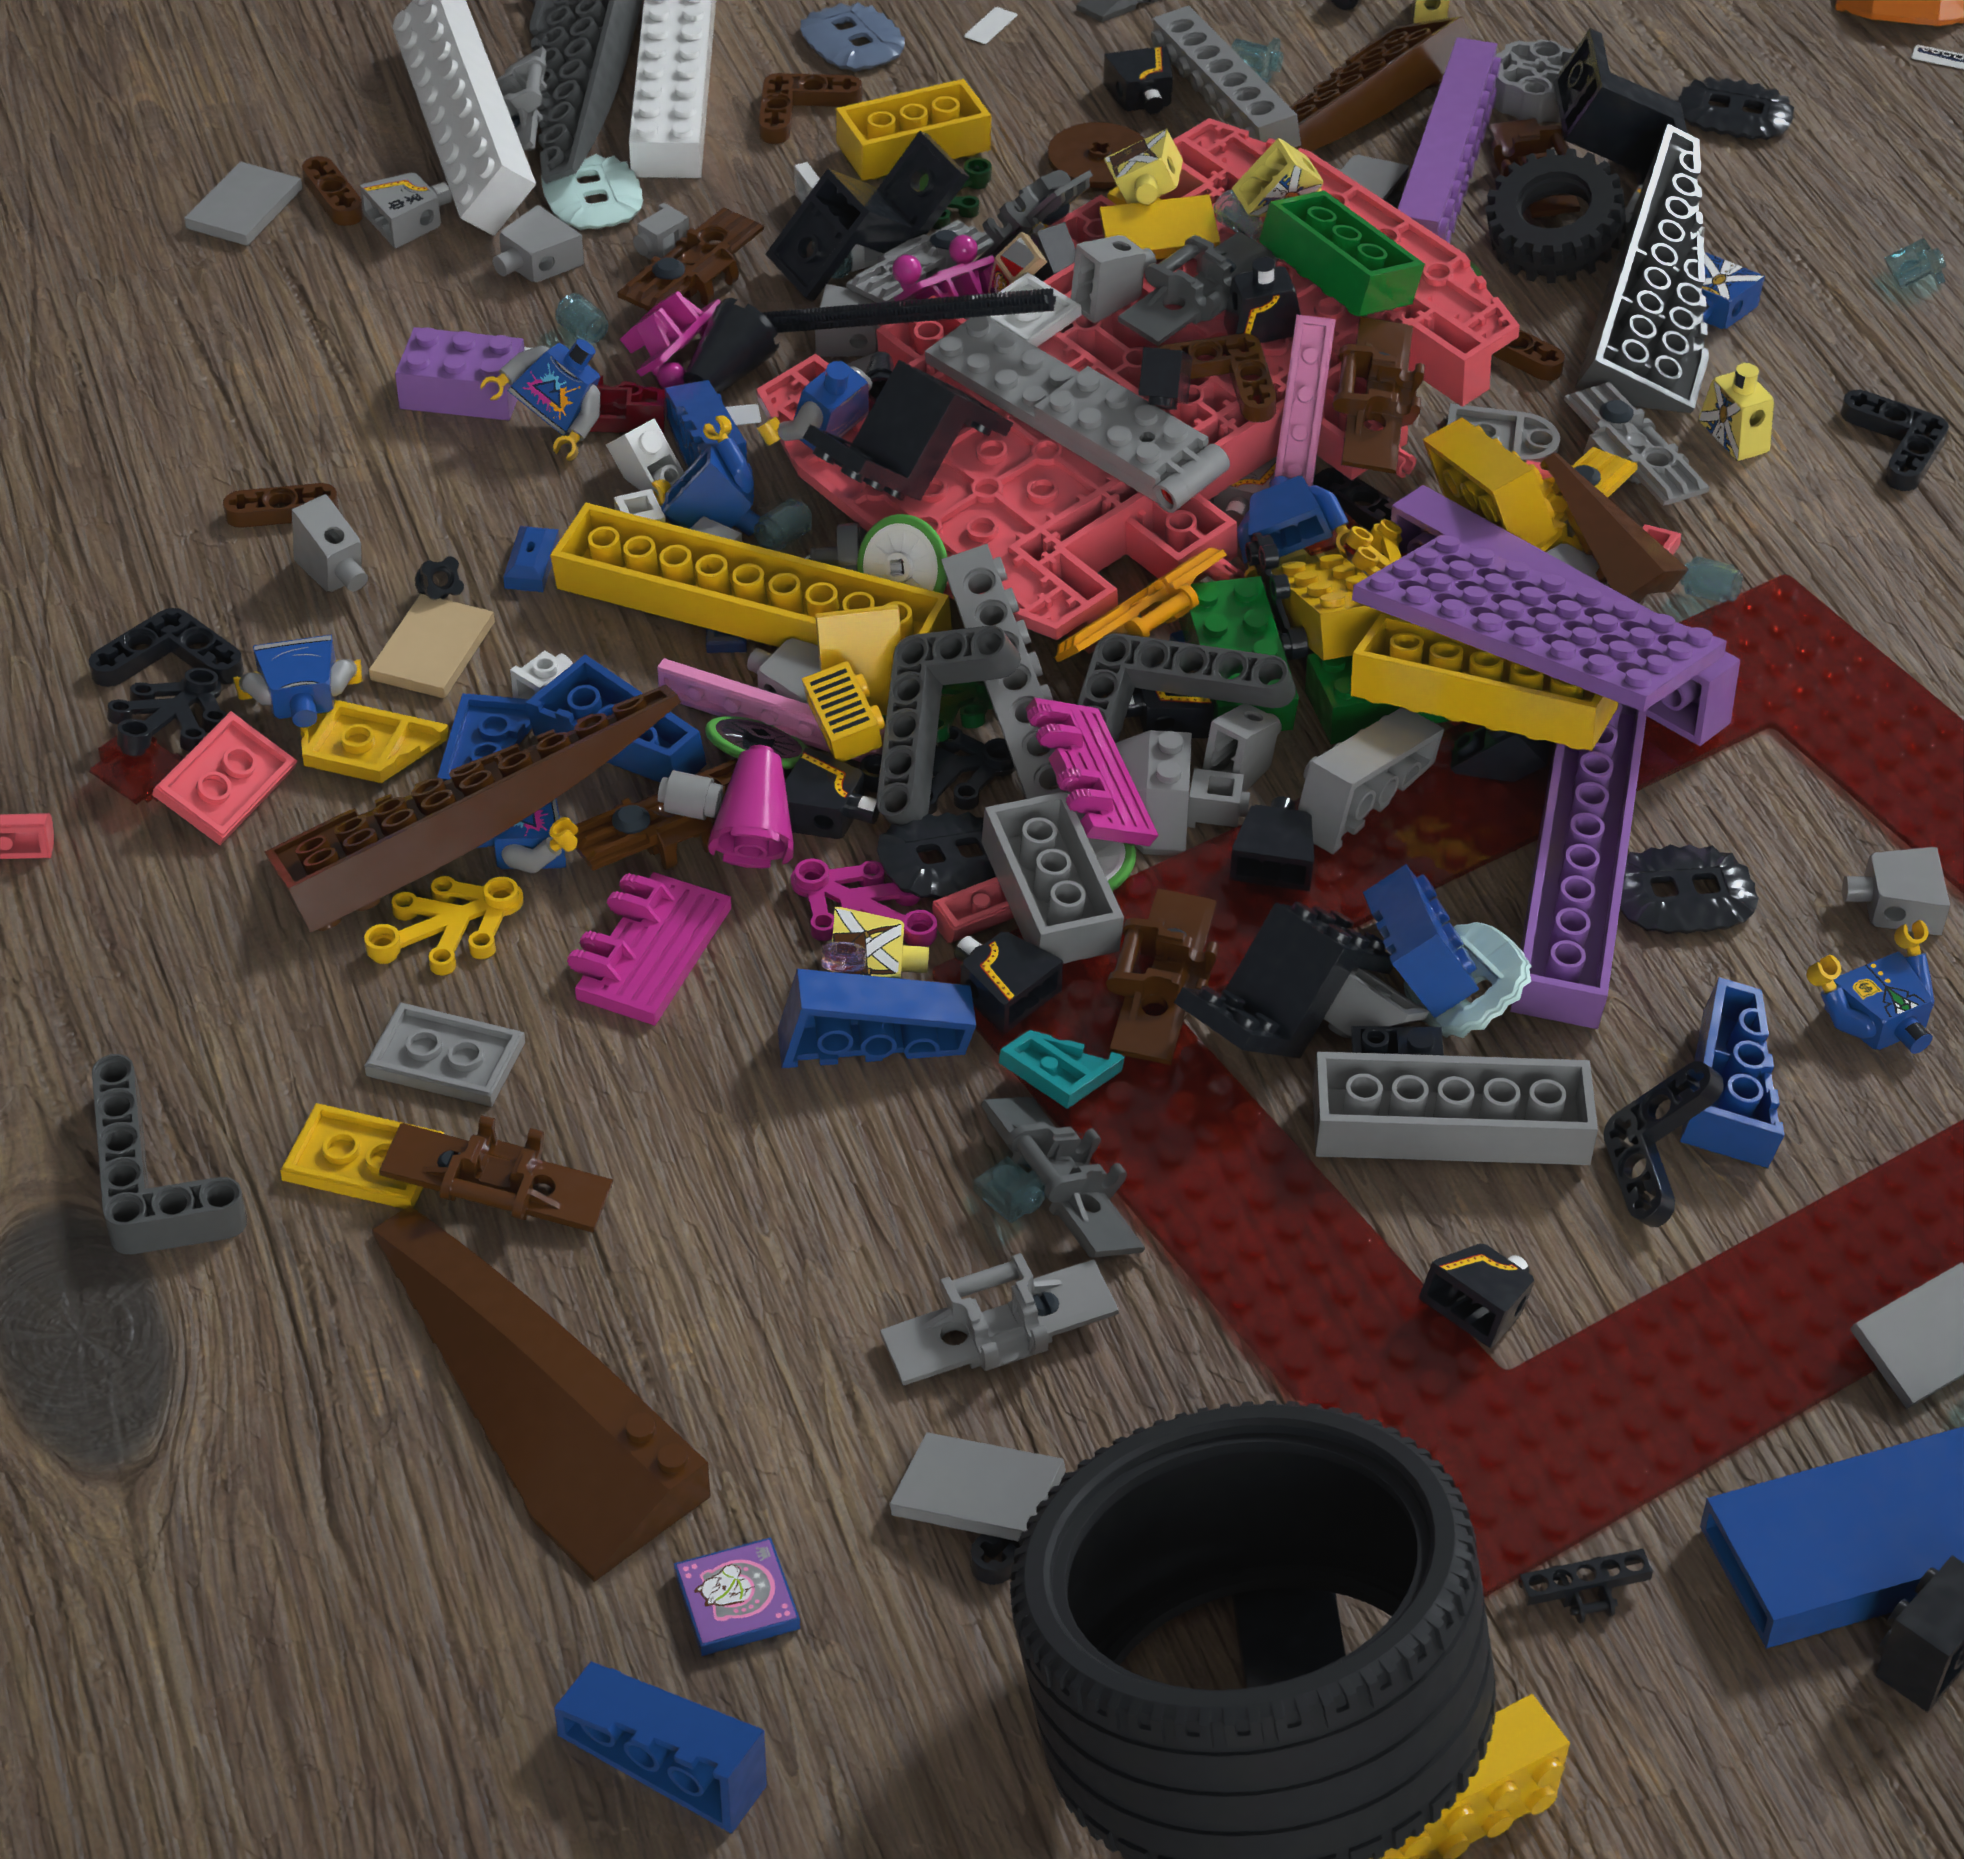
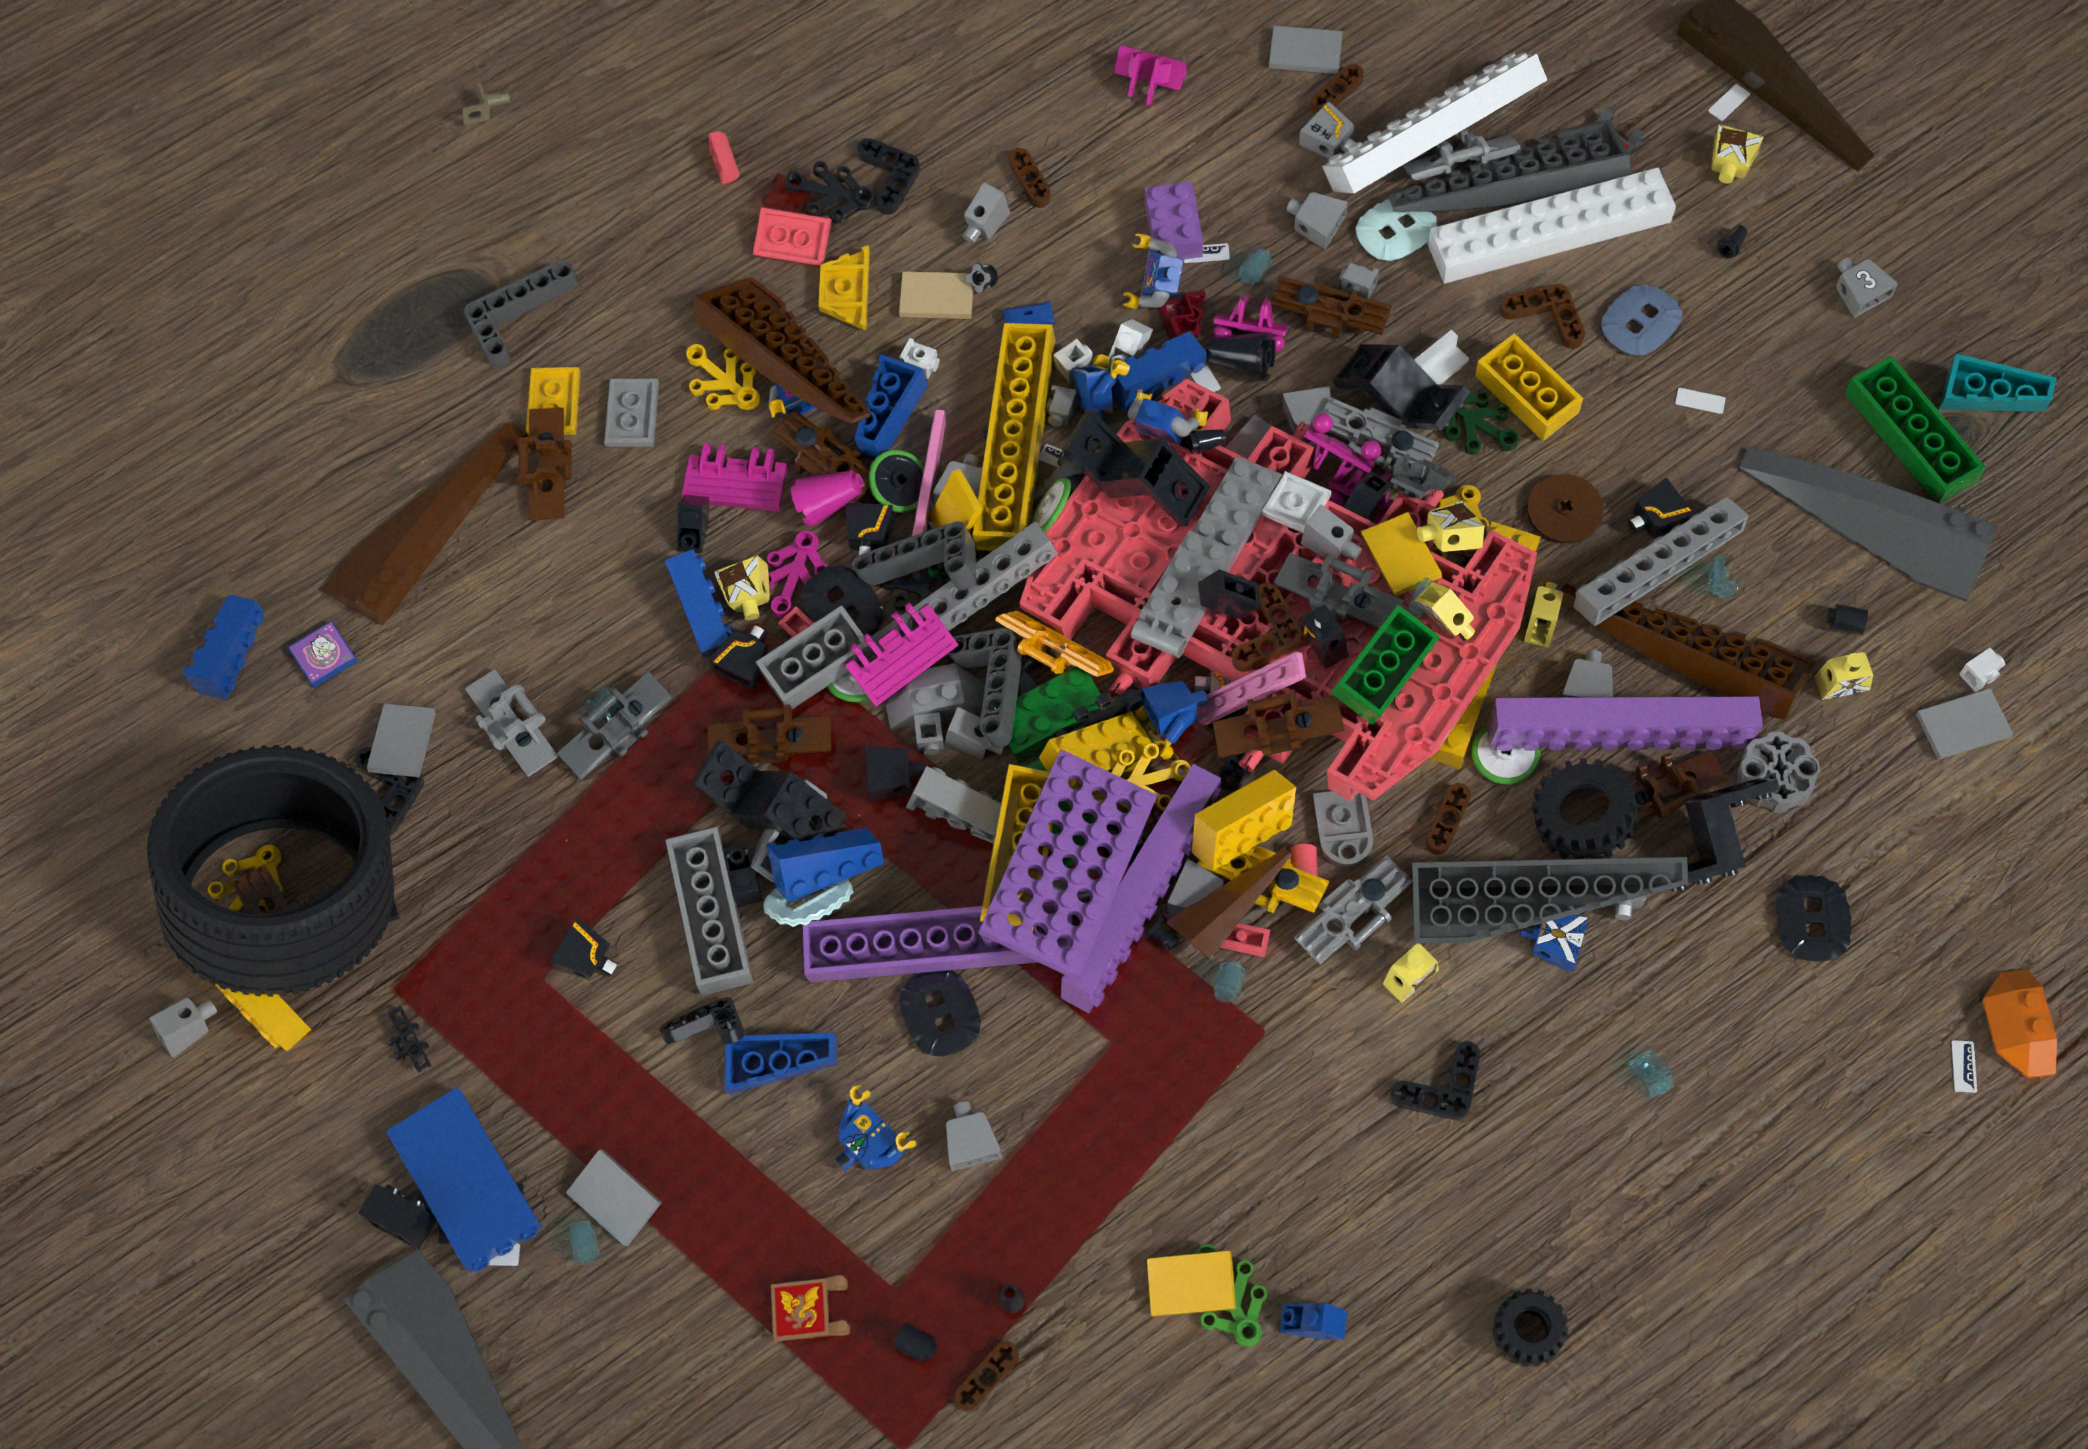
camera: 80 degrees right, 20 degrees up
blue torso [233,634,362,728] -> none
blue wing [437,693,532,781] -> none
light grey brick [658,770,723,820] -> none
black axle [761,288,1056,333] -> none
yellow brick [801,661,885,762] -> none
clear purple tile [821,942,867,973] -> none
slope [988,231,1047,294] -> none
teal wing [998,1030,1125,1109] -> none
none -> black slope [677,495,709,553]
none -> dark pink piece [1114,45,1187,105]

